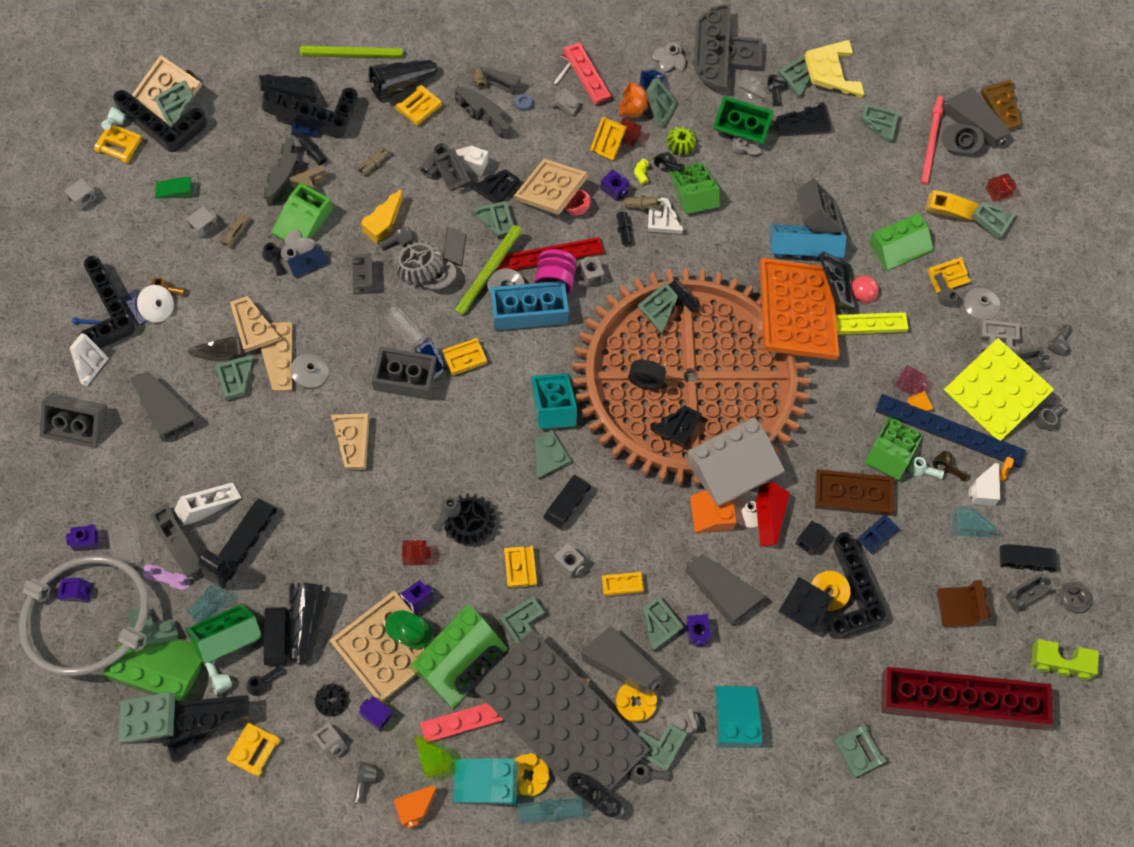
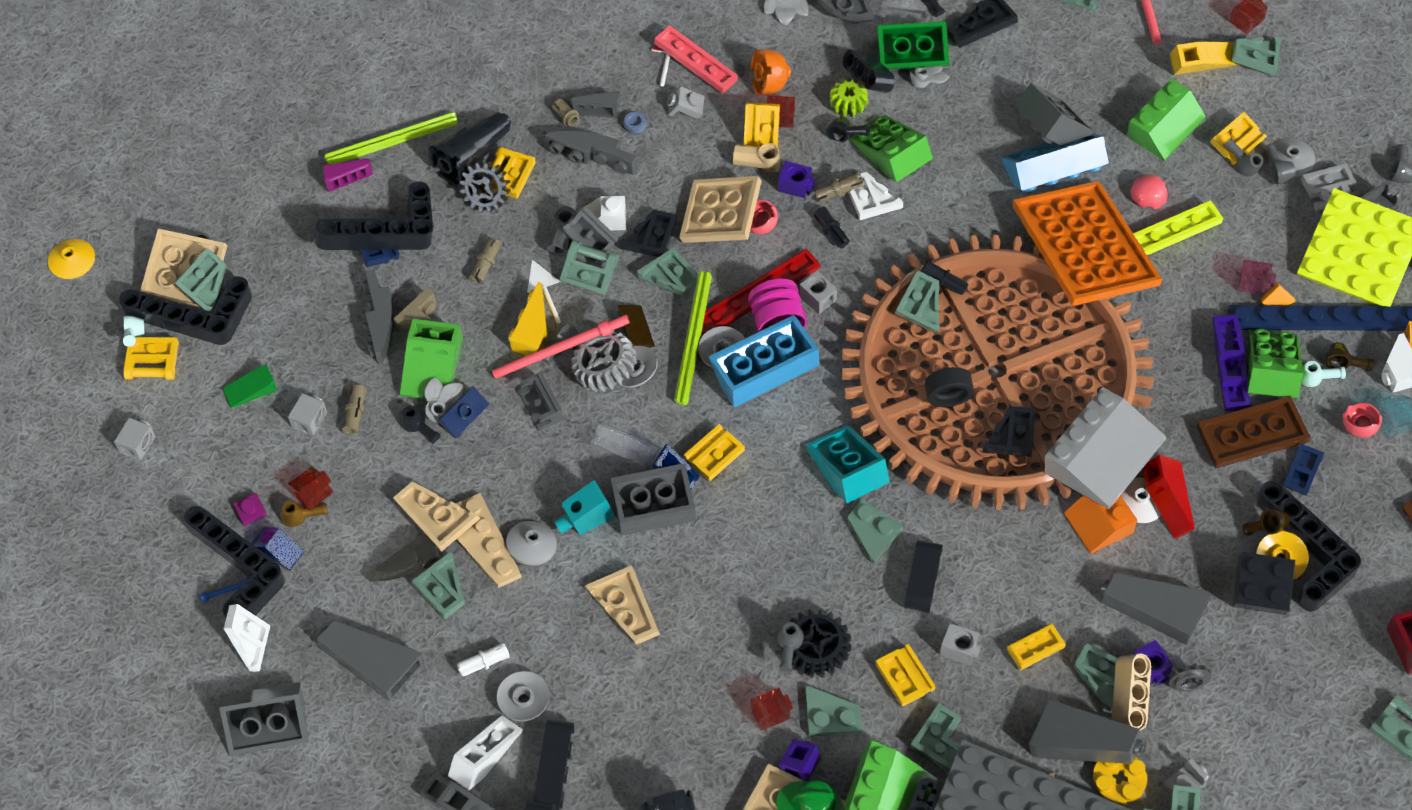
camera: 15 degrees left, 5 degrees down
white dish [137,285,174,323] -> none
black wing [258,74,317,103] -> none
black axle [299,135,327,166] -> none
neon yellow arm [634,159,649,185] -> none
clear blue slope [640,68,667,91] -> none
sand green wing [646,78,677,128] -> none
teal slope [715,686,762,748] -> none
black brick [795,521,828,555] -> none
black wing [819,251,854,312] -> none
none -> yellow dish [48,239,95,279]
none -> magenta plate [233,493,267,526]
none -> clear red brick [288,466,333,510]
none -> magenta slope [323,159,373,192]
none -> white axle [457,642,509,676]
none -> gear [460,161,511,212]
none -> coral bar [492,314,630,379]
none -> light grey dish [497,671,549,721]
none -> white piece [527,260,561,324]
none -> teal torso [554,480,616,535]
none -> sand green plate [560,240,619,295]
none -> tan piece [733,143,780,173]
none -> sand green wing [805,686,862,737]
none -> black beam [843,49,895,93]
none -> tan beam [1112,654,1151,730]
none -> flat silver gear [1168,664,1211,692]
none -> dark purple slope [1212,315,1251,411]
none -> dark brown bar [1242,508,1290,536]
none -> dark grey bar [1264,144,1296,184]
none -> coral hair [1343,403,1382,438]

